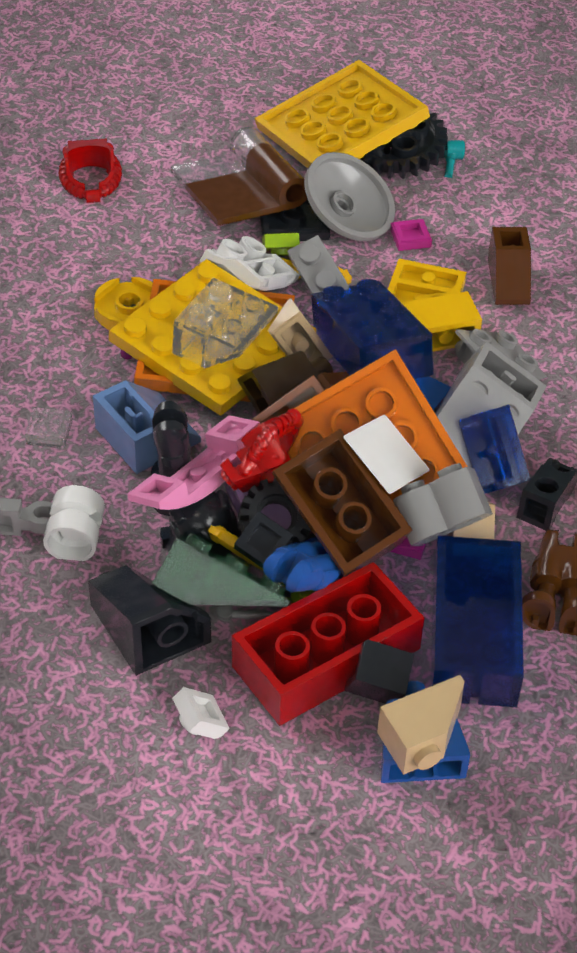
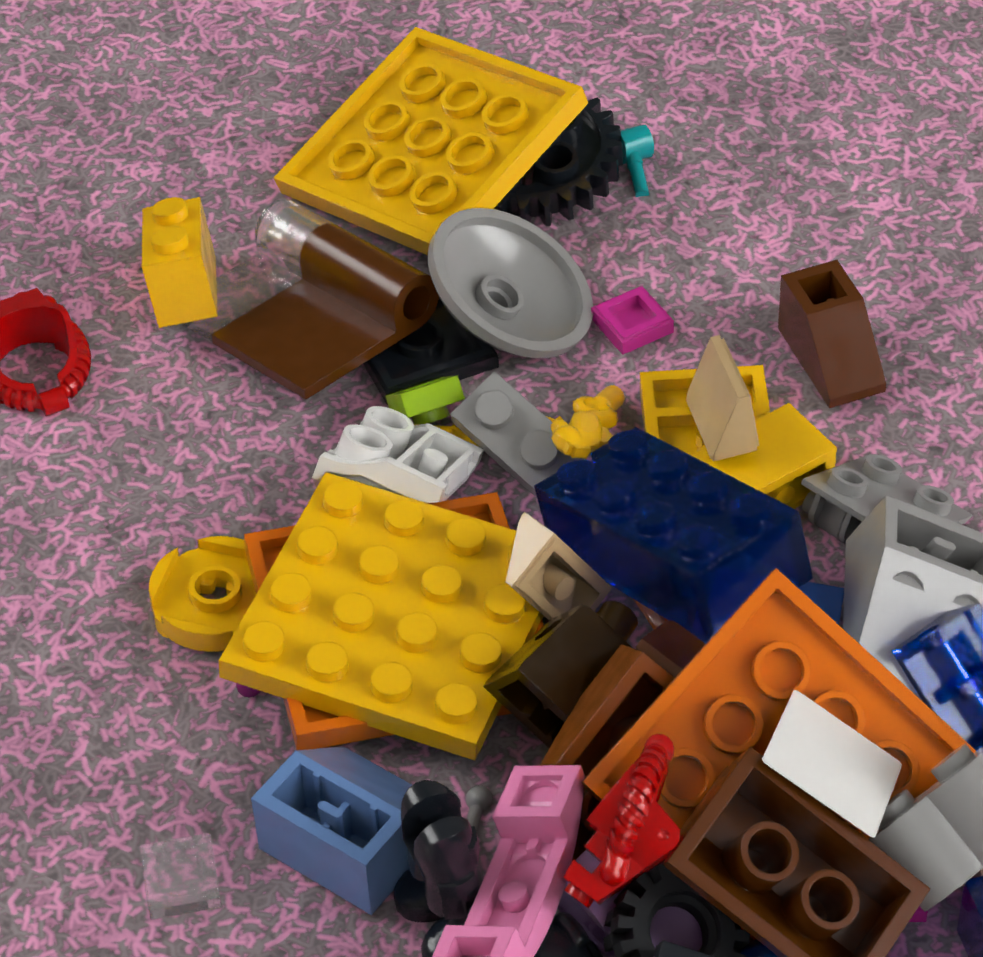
camera: 15 degrees left, 0 degrees up
clear slope [172,277,278,368] -> none
none -> yellow brick [142,197,218,328]
none -> yellow animal [551,385,625,459]
none -> tan slope [686,335,759,461]

